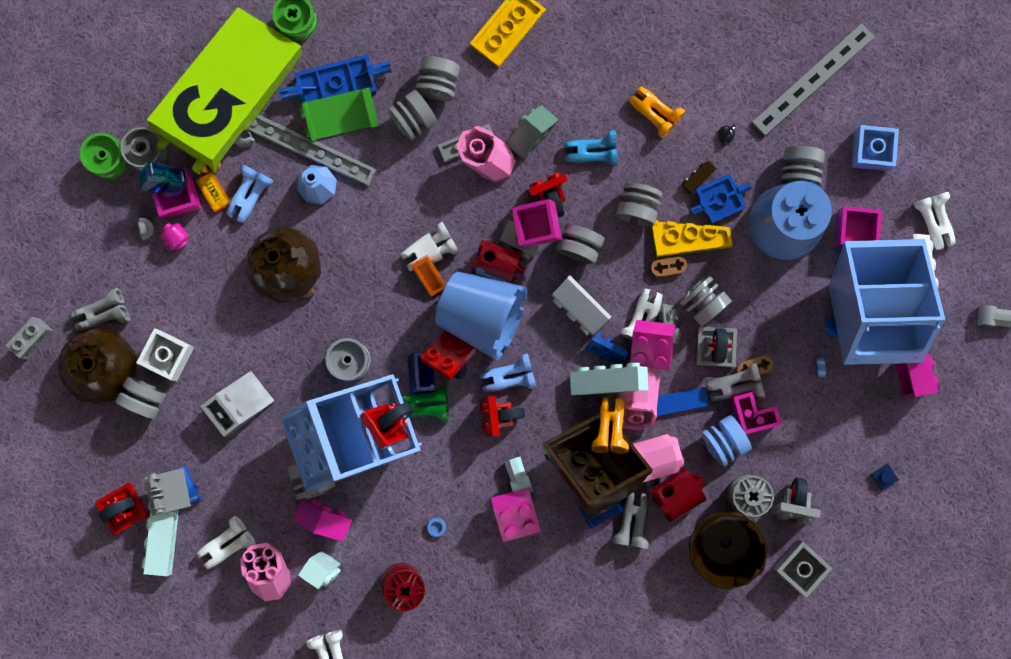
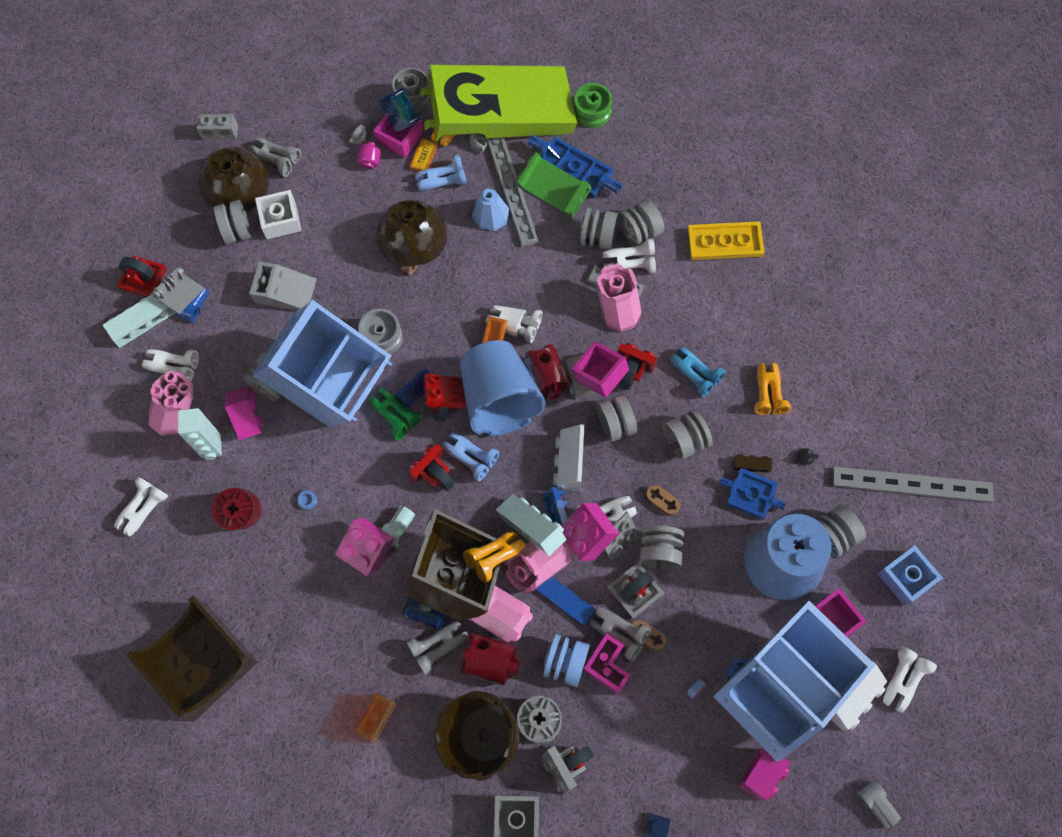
camera: 50 degrees right, 15 degrees down
bright green wheel [80,133,129,179] -> none
red plate [359,402,414,450] -> none
sand green brick [507,105,559,159] -> none
yellow wing [651,220,733,258] -> none
none -> clear orange brick [354,693,397,743]
none -> white piece [603,239,656,273]

